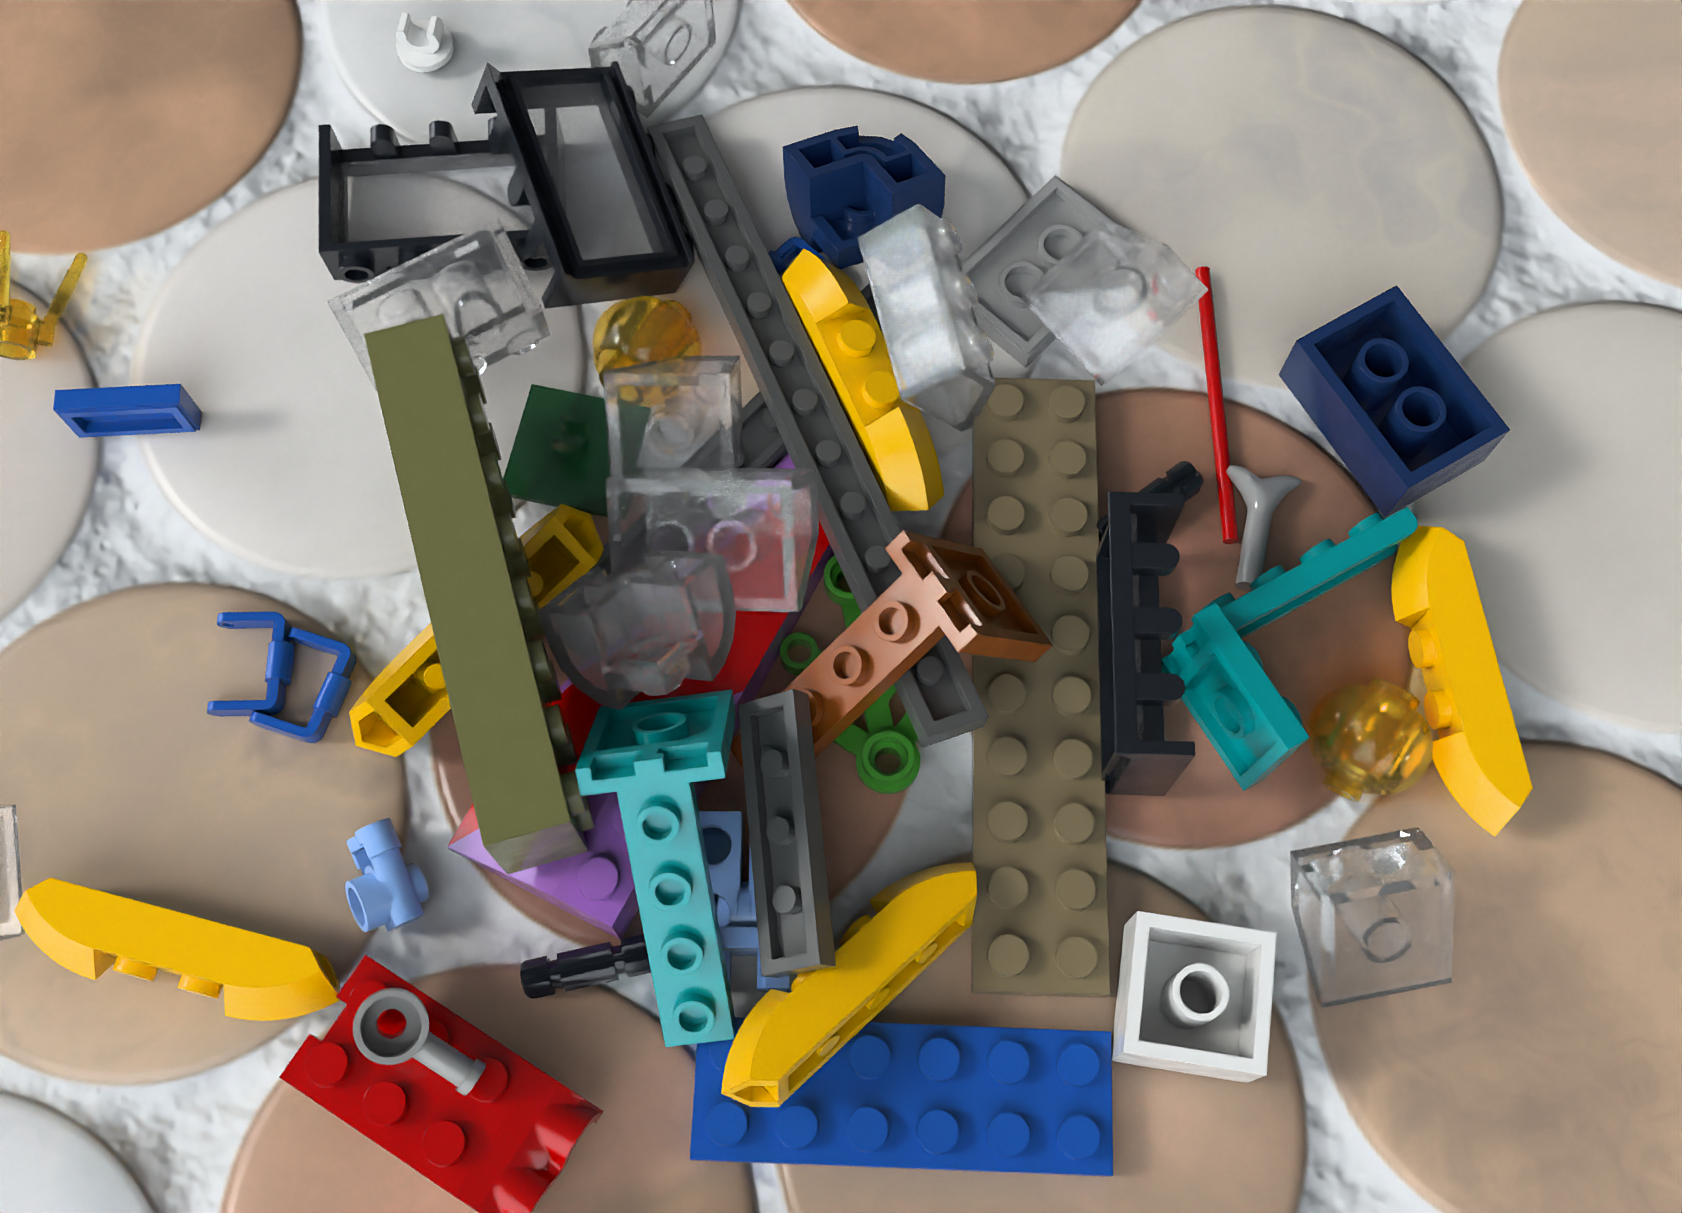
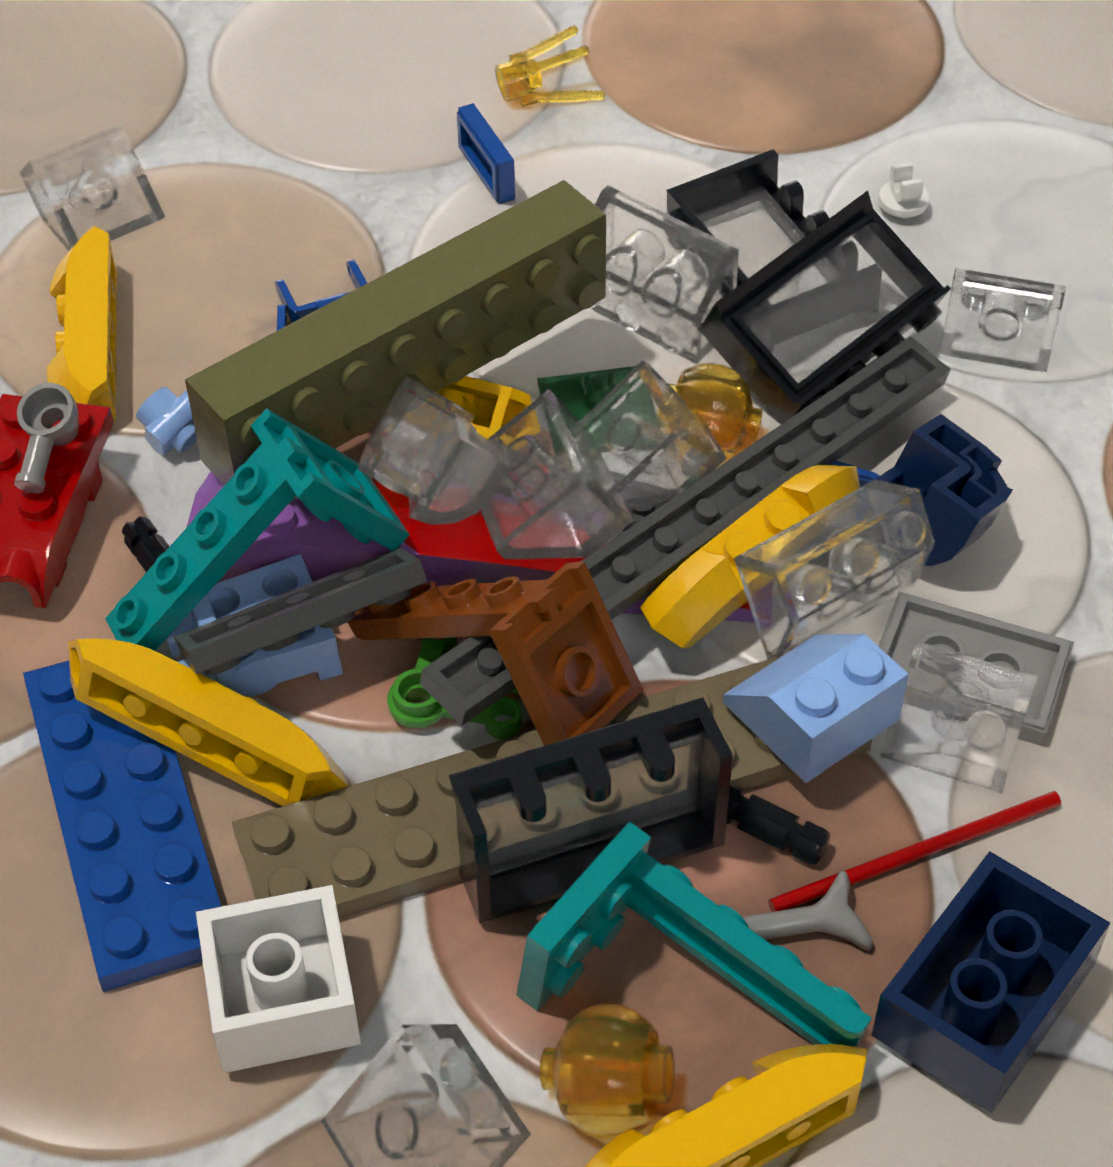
camera: 70 degrees right, 20 degrees down
none -> light blue slope [722,634,909,783]

